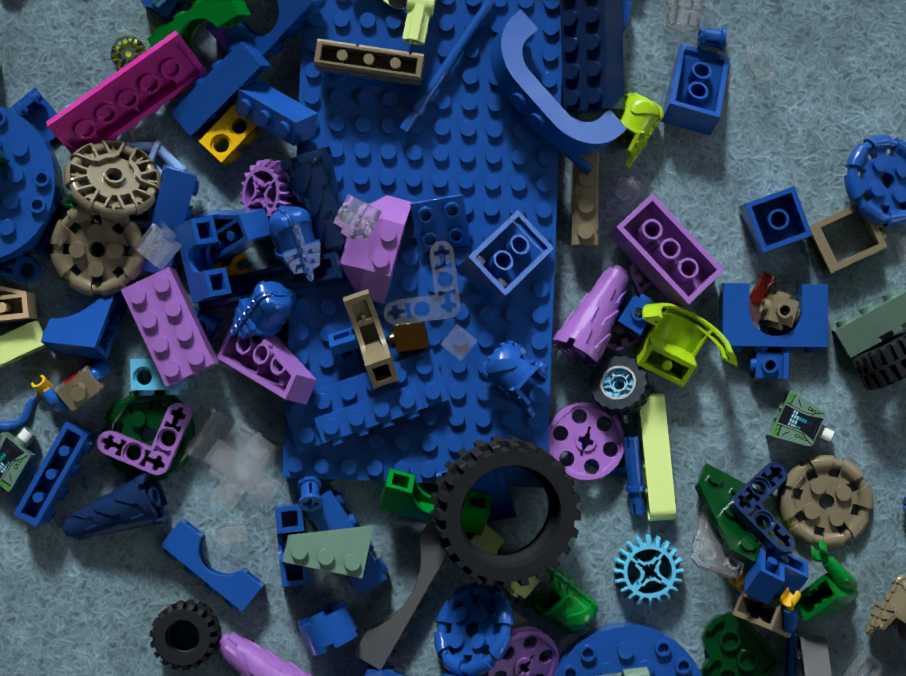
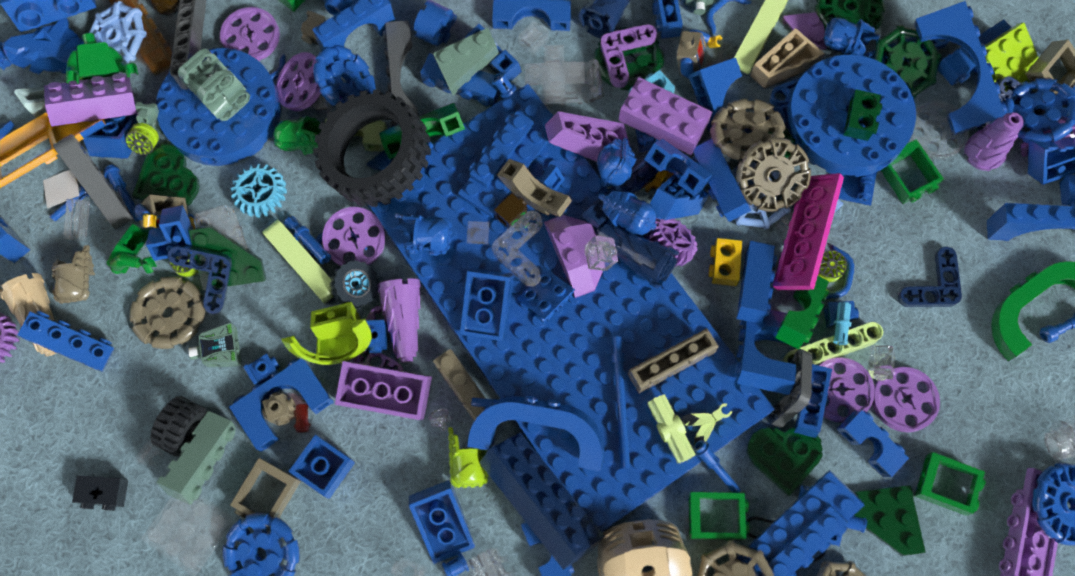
camera: 145 degrees right, 15 degrees down
clear brick [133,223,182,270] -> none
blue brick [236,81,318,146] -> none
none -> blue animal [826,245,854,299]

